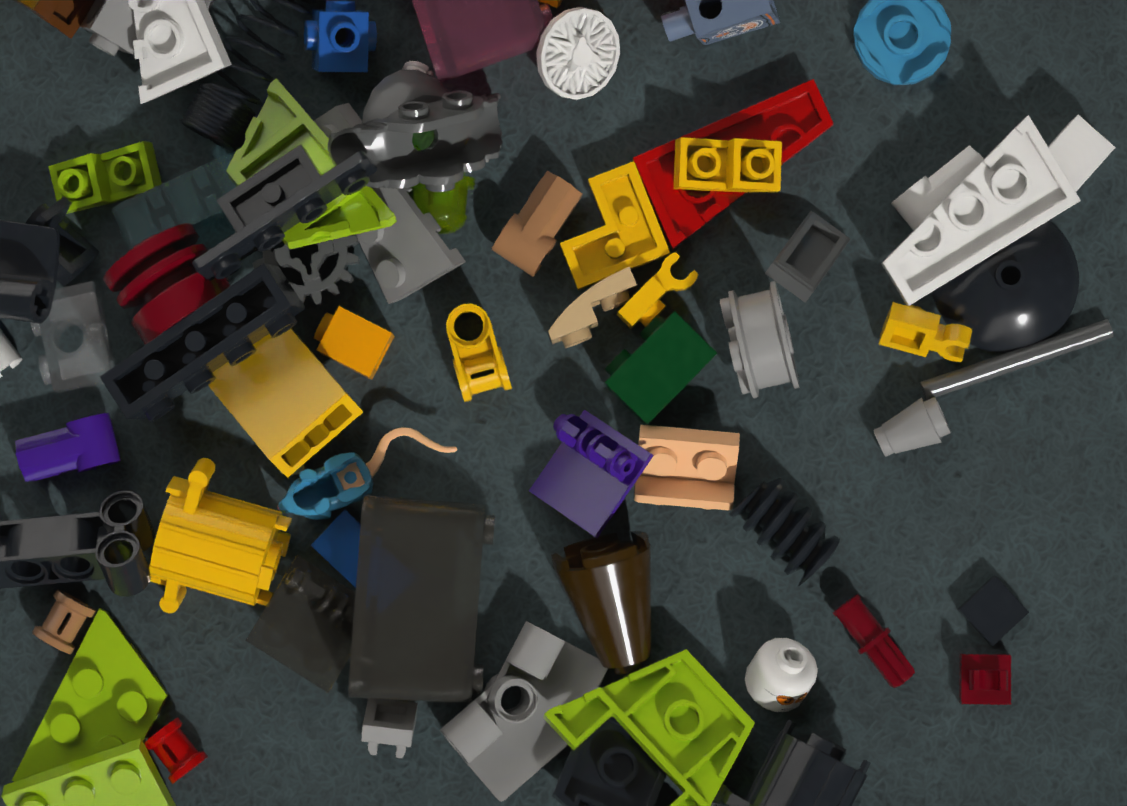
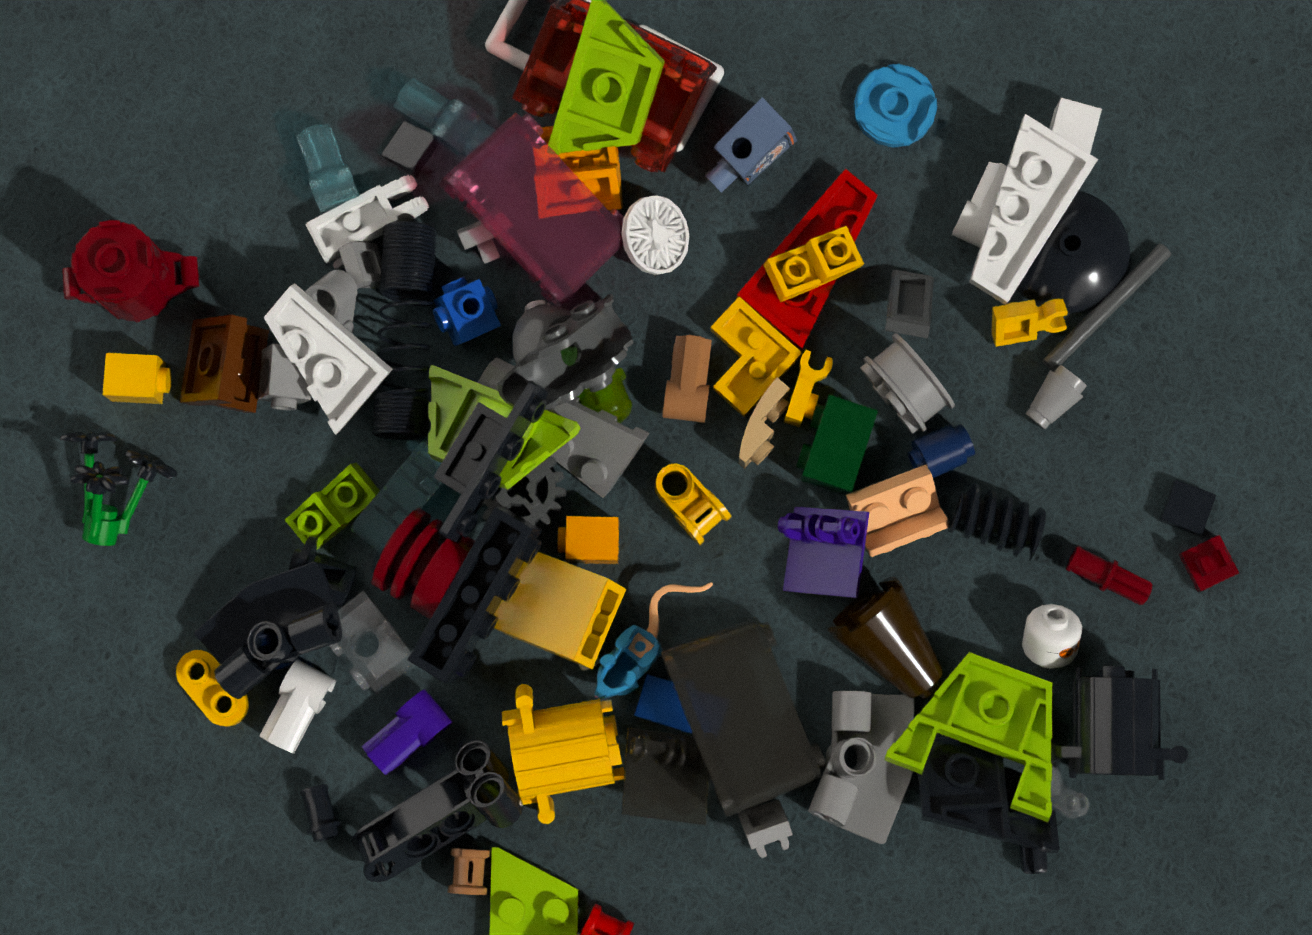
camera: 25 degrees left, 5 degrees down
none -> dark blue brick [908,424,975,478]

